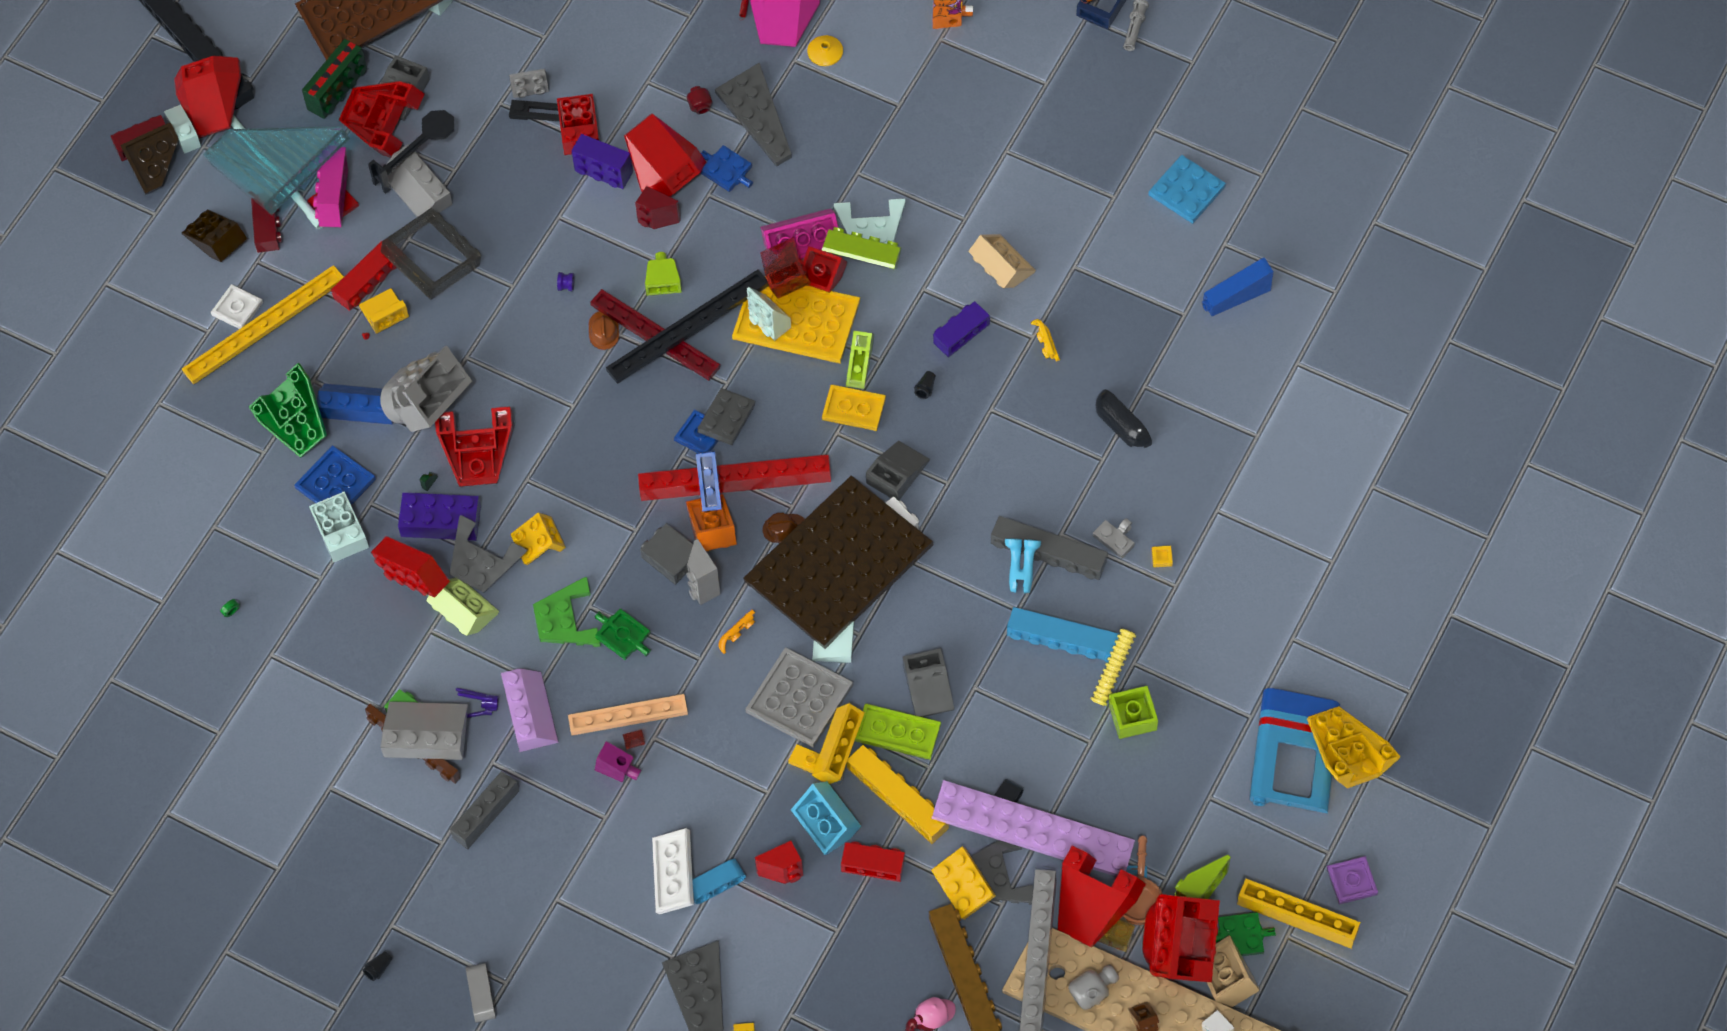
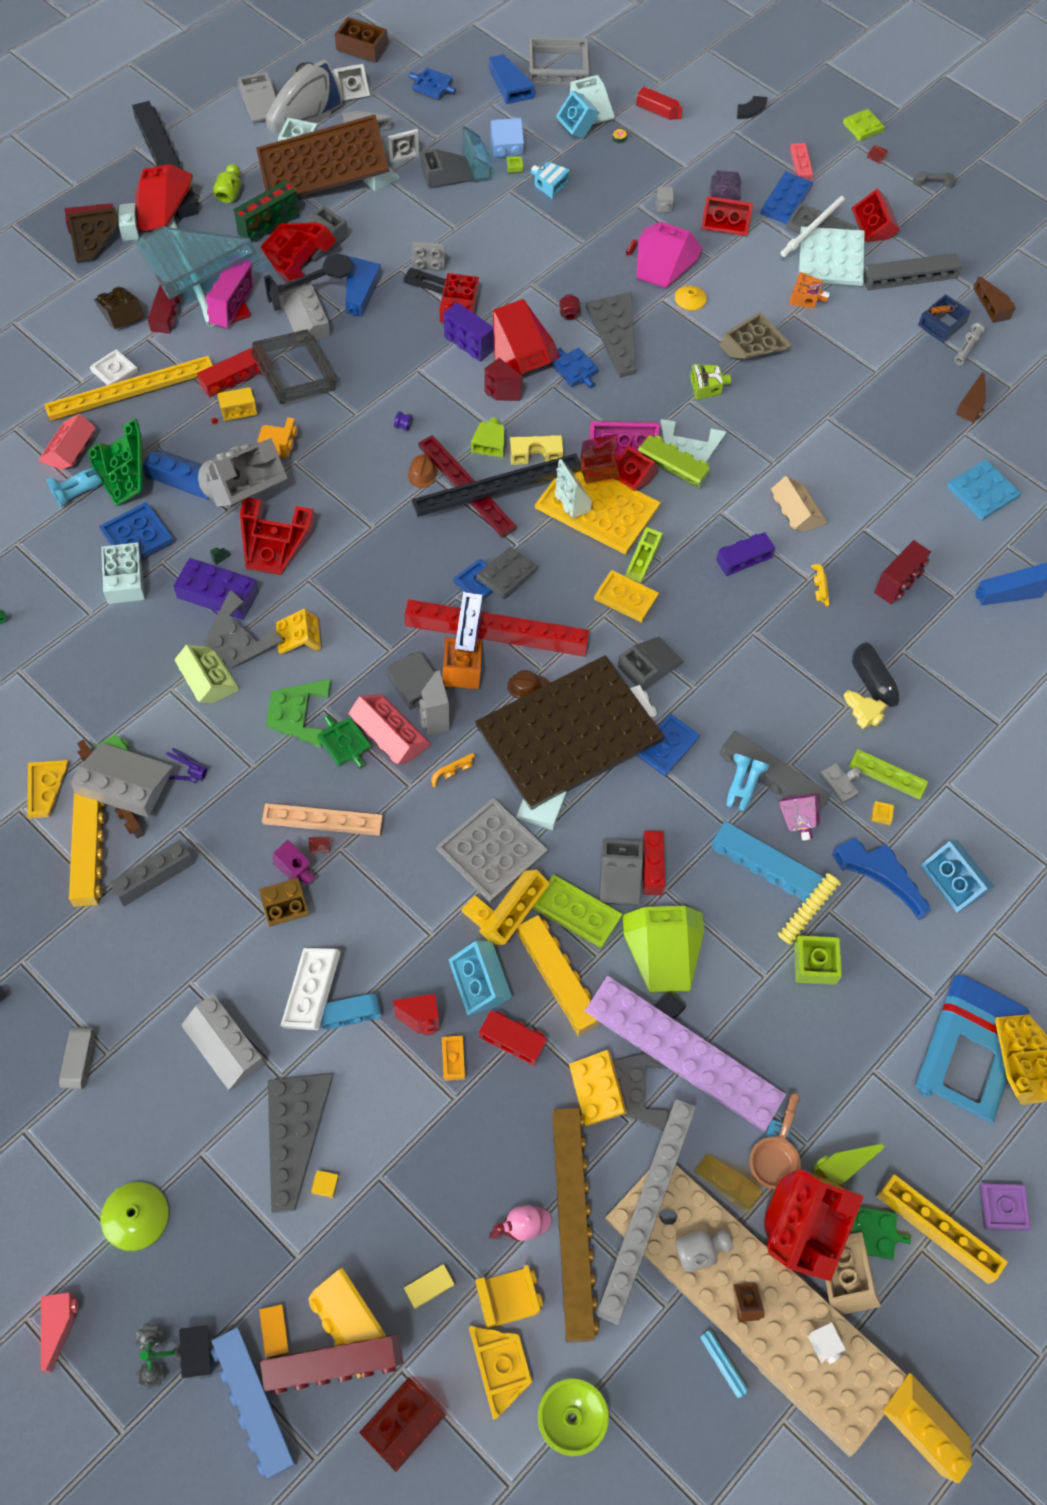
camera: 10 degrees right, 0 degrees up
red brick [371,536,450,598] -> none
lavender slope [501,669,558,752] -> none
black cone [914,371,936,399] -> none
red wedge [1057,846,1146,948] -> none
none -> yellow wing [27,760,69,819]
none -> coral slope [38,413,96,470]
none -> medium azure piece [46,468,103,506]
none -> yellow brick [69,791,105,907]
none -> light grey slope [181,994,265,1091]
none -> lime piece [213,164,242,203]
none -> light orange bracket [257,417,298,458]
none -> pearl gold slope [259,878,309,927]
none -> blue slope [345,256,381,317]
none -> coral slope [348,694,431,764]
none -> light orange plate [442,1036,465,1081]
none -> light yellow arch [510,435,563,465]
none -> lime wedge [622,906,704,993]
none -> blue plate [636,714,700,777]
none -> red brick [642,831,665,895]
none -> lime torso [690,364,731,400]
none -> dark tan wedge [719,312,792,358]
none -> torso [778,793,820,840]
none -> blue arch [832,837,931,920]
none -> light yellow rock [843,690,888,729]
none -> lime plate [849,749,928,800]
none -> dark red brick [874,540,931,605]
none -> dark azure slope [920,840,995,912]
none -> reddish brown slope [956,372,986,423]

